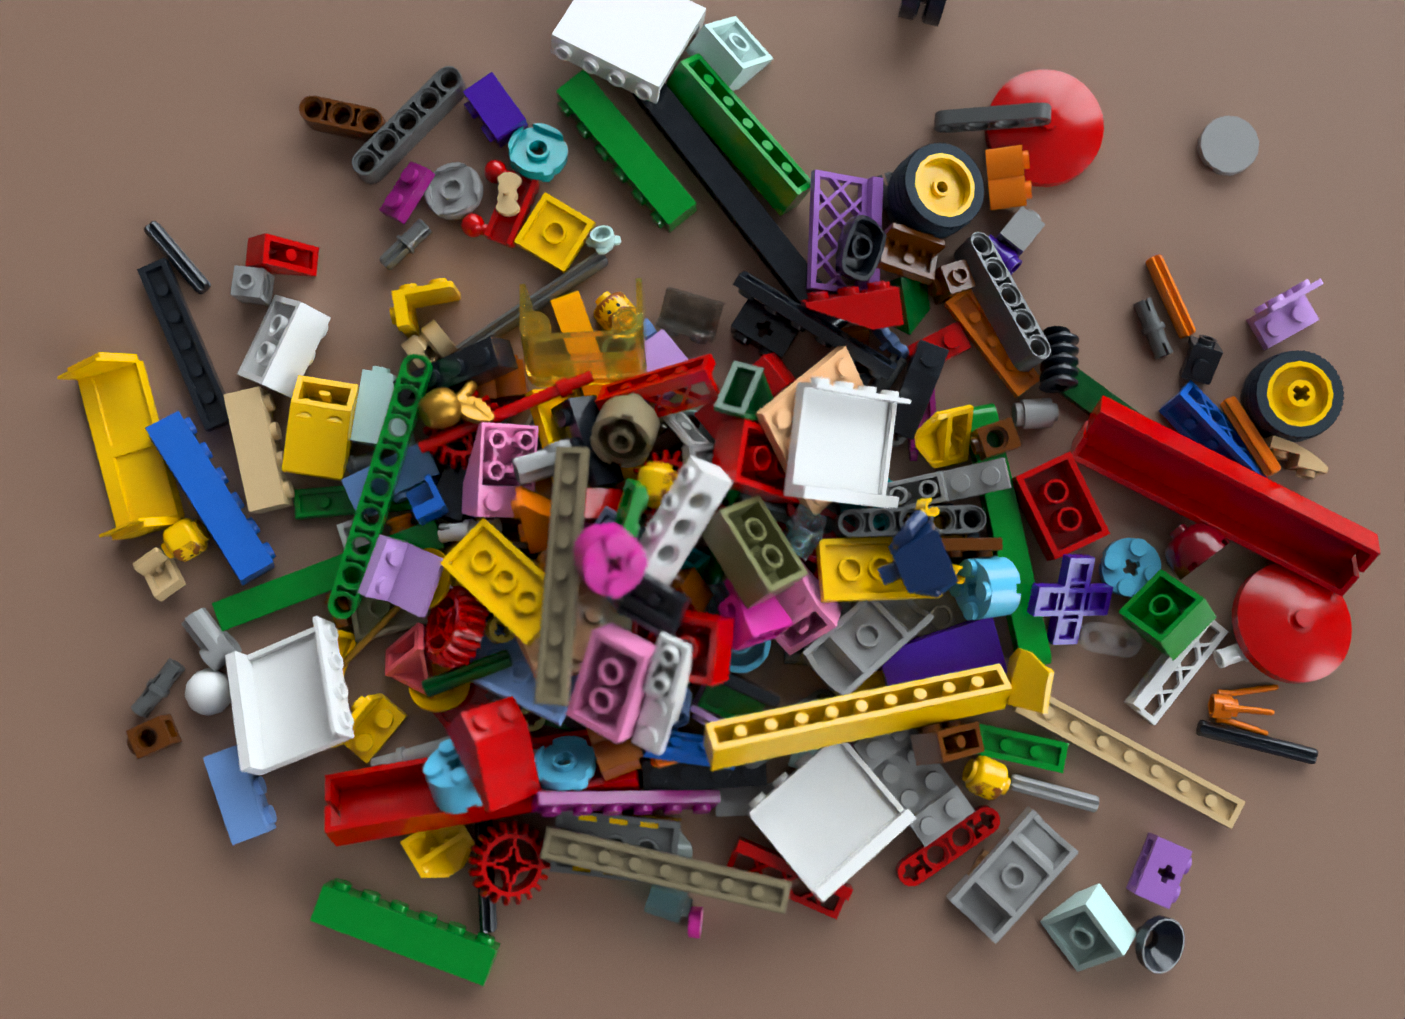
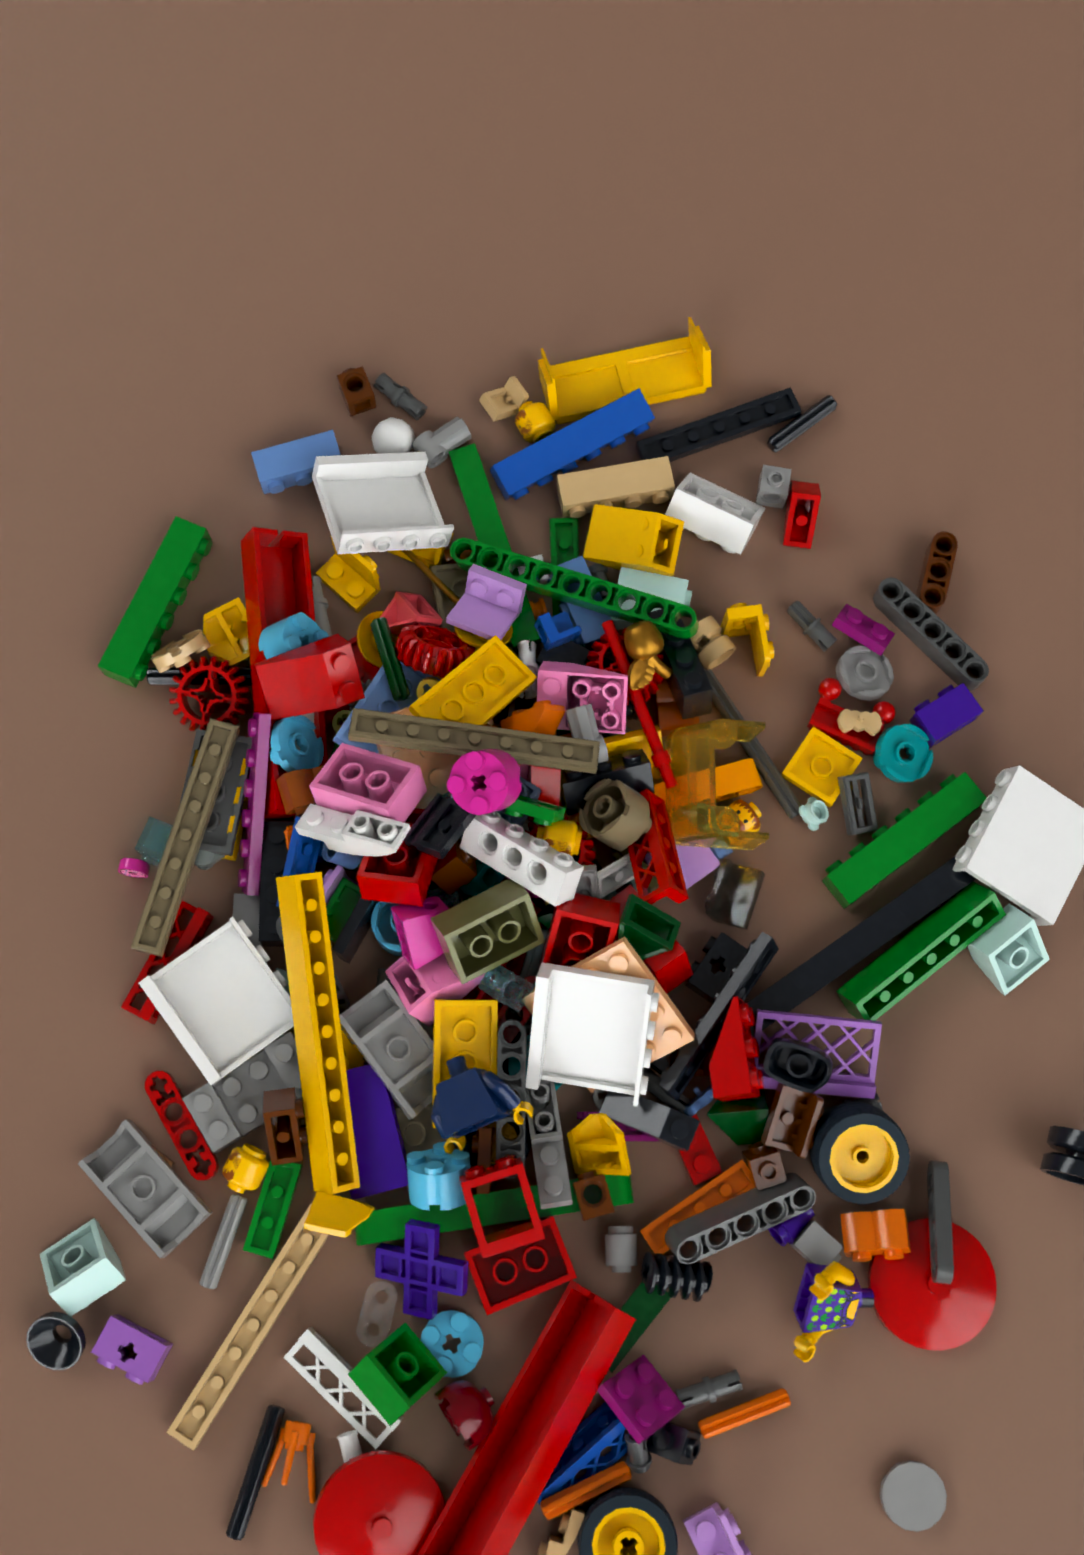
camera: 90 degrees right, 10 degrees down
none -> tan plate [151,629,211,673]
none -> red window [459,1155,545,1259]
none -> magenta plate [597,1354,685,1445]
none -> dark grey pin [625,1431,652,1474]
none -> torso [793,1261,874,1362]
none -> dark grey tile [838,772,878,835]

